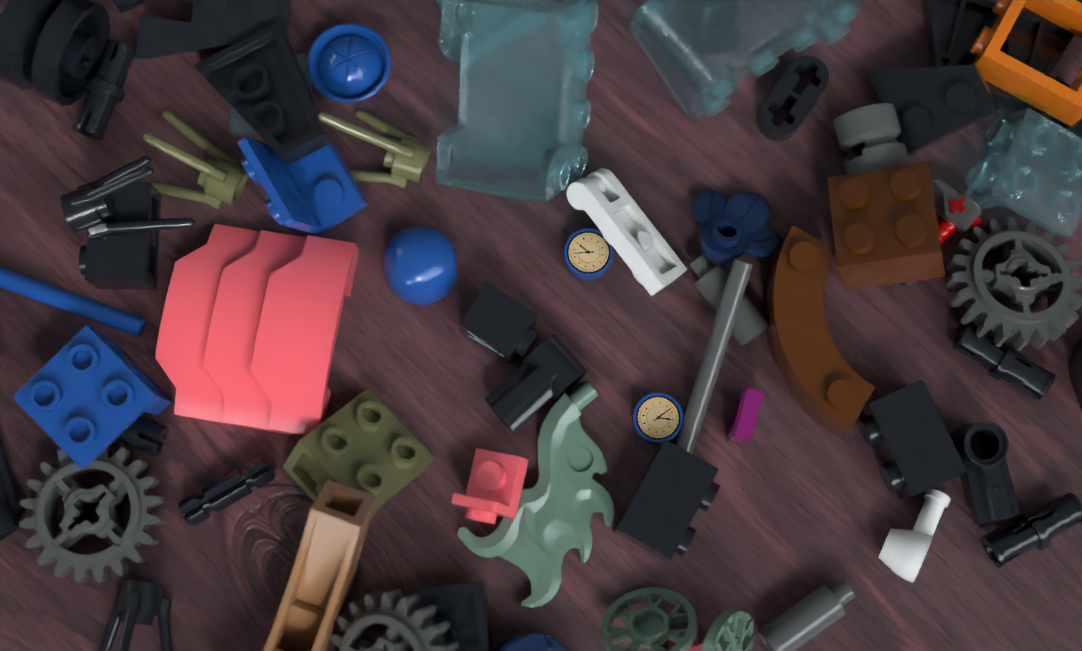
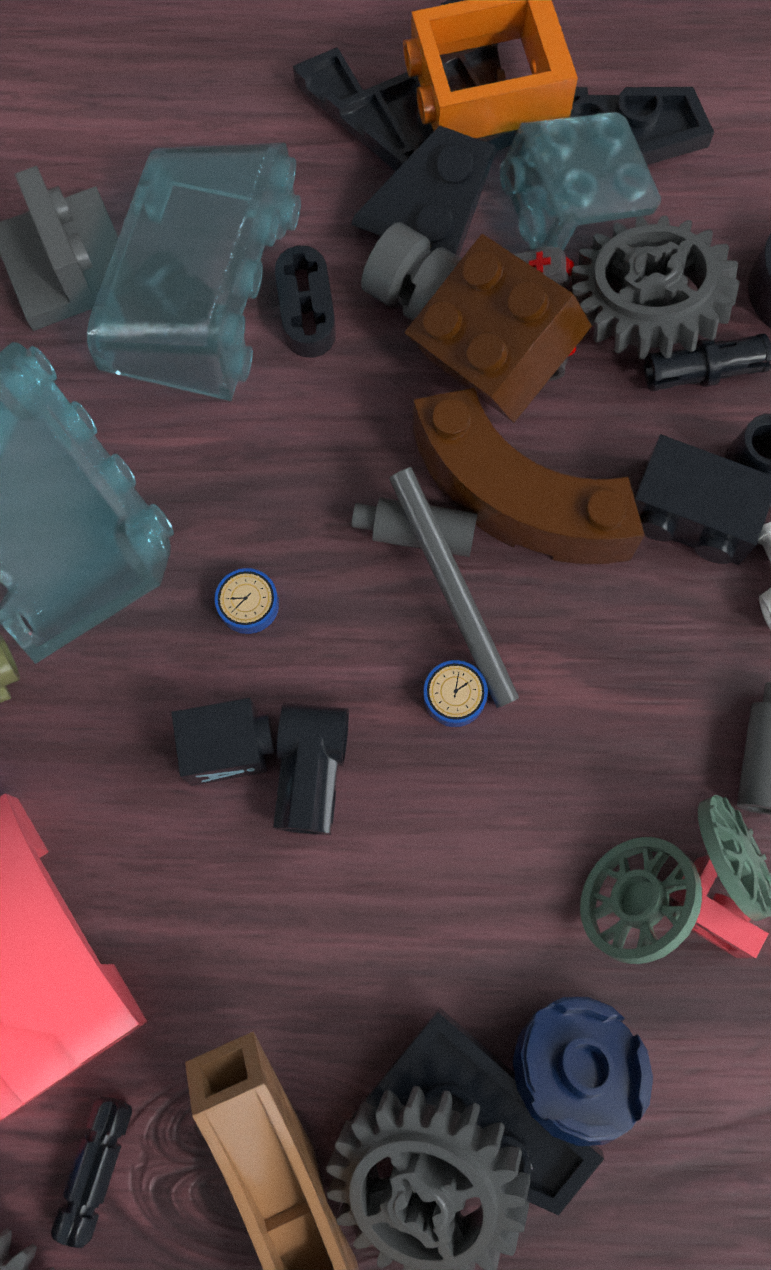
camera: 35 degrees left, 5 degrees down
olive bracket [282,390,434,520] -> none
blue hair [383,225,458,305] -> none
coral bracket [451,448,529,524] -> none
sand green piece [457,381,615,608] -> none
white plate [566,168,688,296] -> none
black brick [613,440,720,561] -> none
dark blue plate [693,188,784,264] -> none
magenta tile [726,387,765,445] -> none

